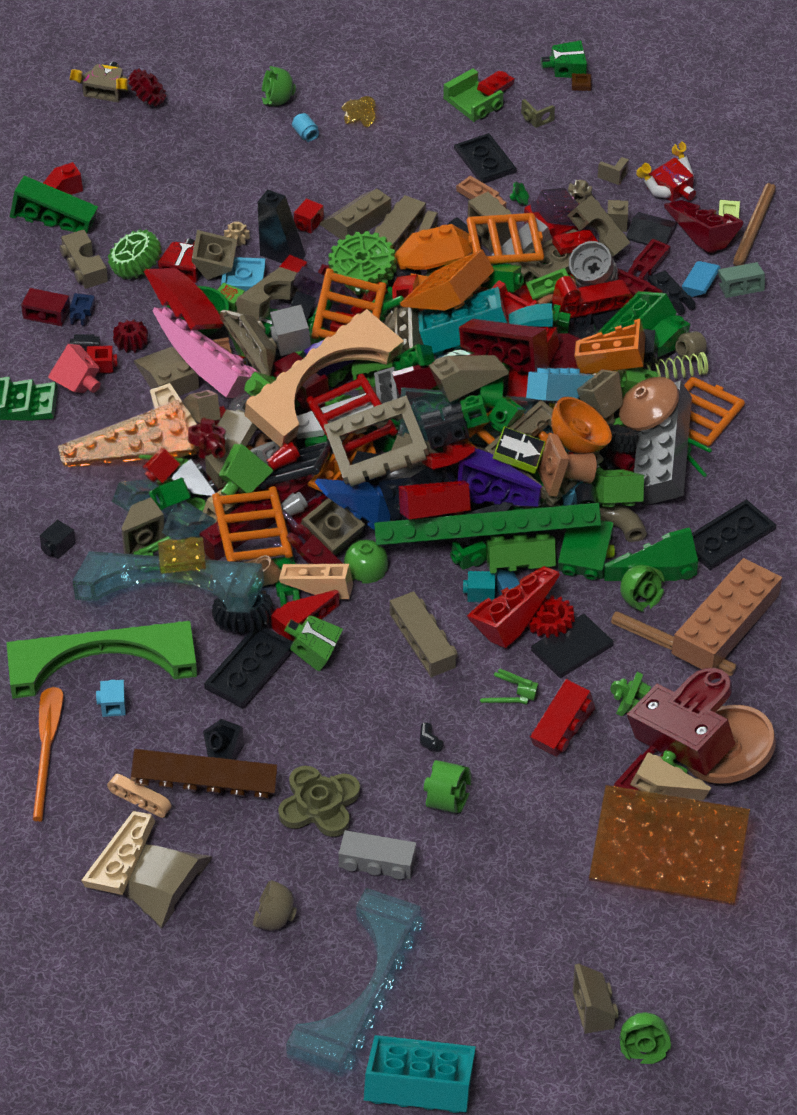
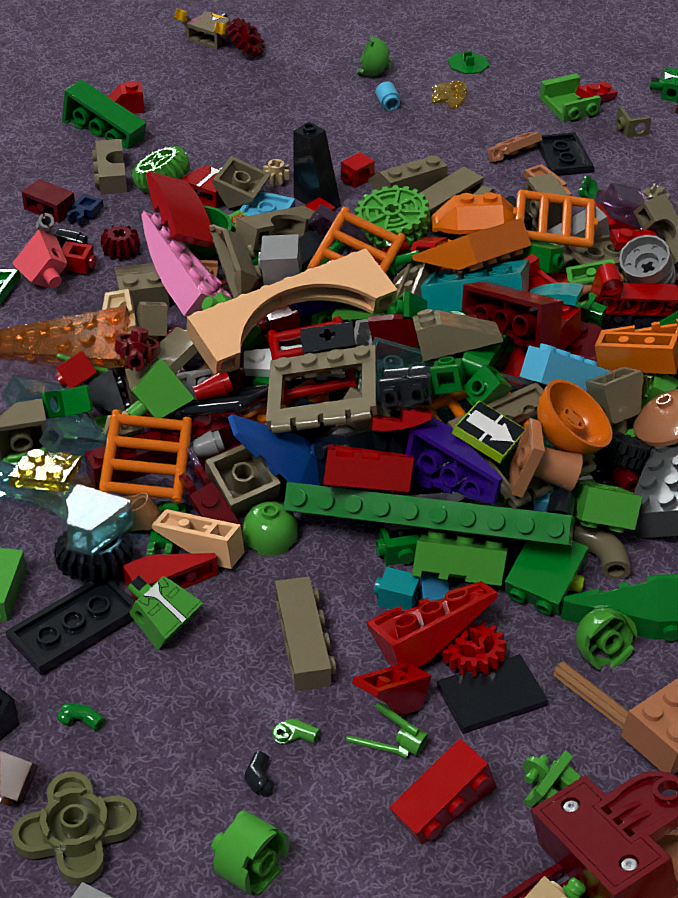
camera: 15 degrees right, 5 degrees down
none -> light grey pin [36,213,55,235]
none -> green arm [57,703,106,732]
none -> bright green arm [272,719,320,744]
none -> black brick [300,322,356,355]
none -> red slope [352,662,432,715]
none -> green piece [448,51,489,75]
none -> nougat hinge [487,132,542,162]

